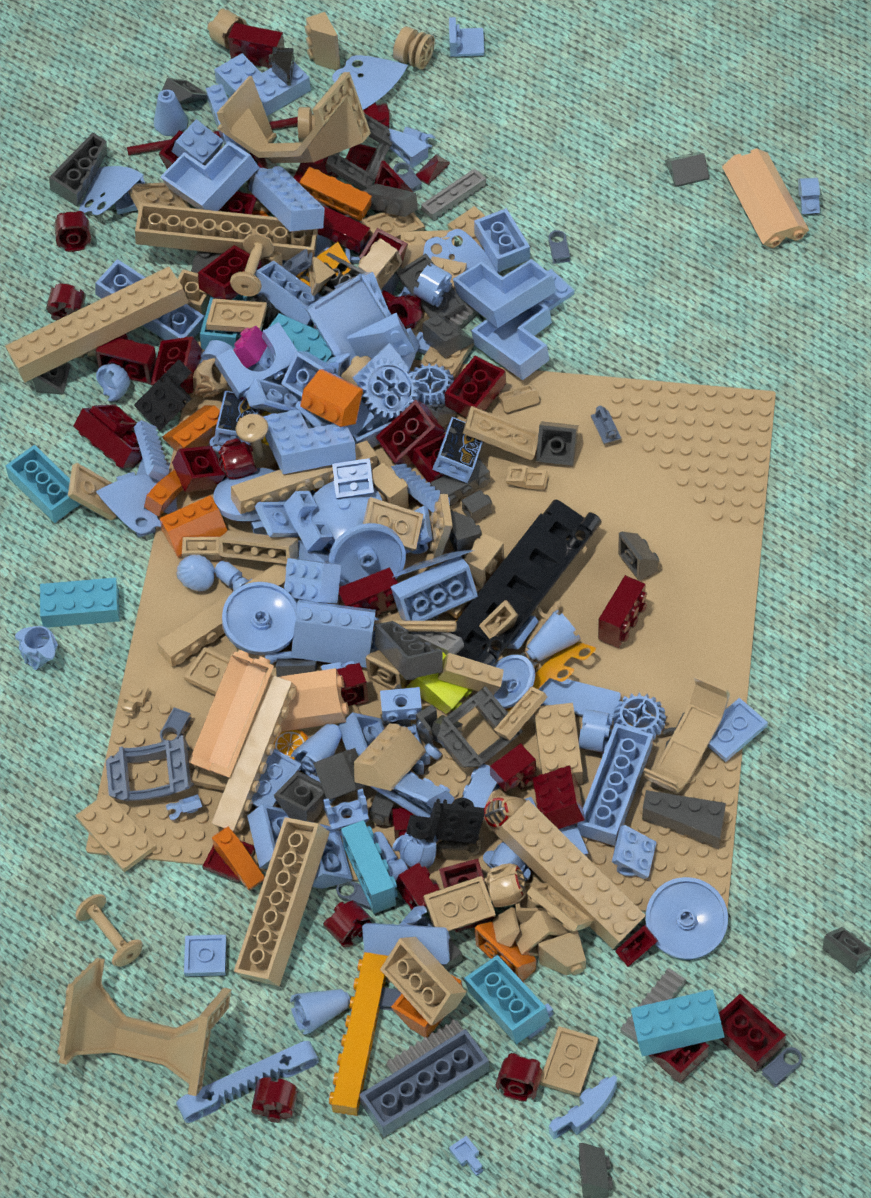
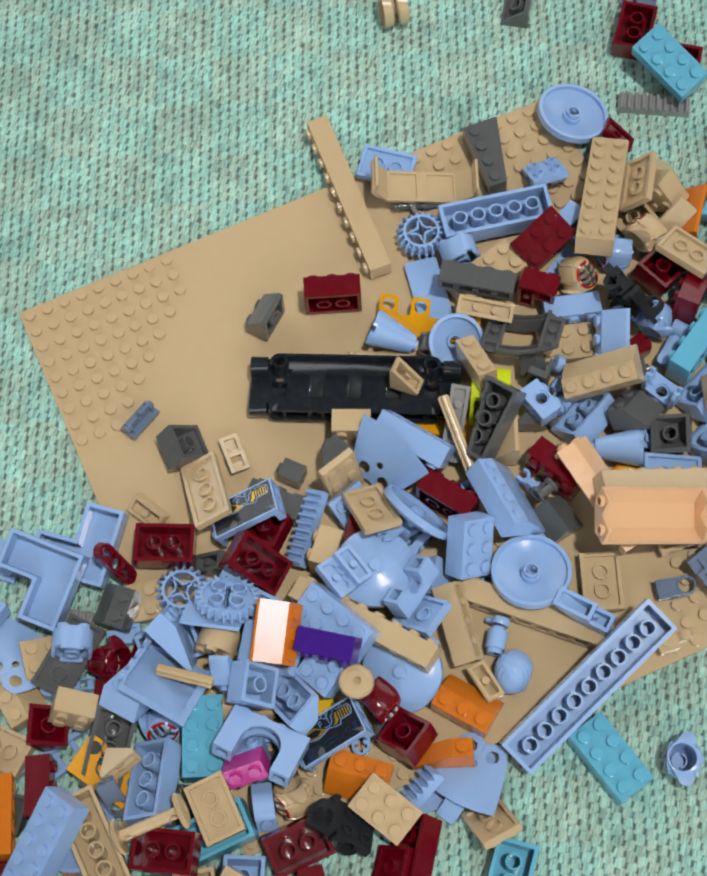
camera: 120 degrees left, 10 degrees up
none -> dark red beam [93,542,137,585]
none -> tan axle [155,664,214,689]
none -> dark purple brick [293,626,363,666]
none -> tan brick [305,115,391,279]
none -> tan plate [348,772,423,846]
none -> dark grey brick [438,260,517,302]
none -> light blue brick [500,599,678,775]
none -> dark grey bush [531,476,558,502]
none -> light blue slope [552,586,616,637]

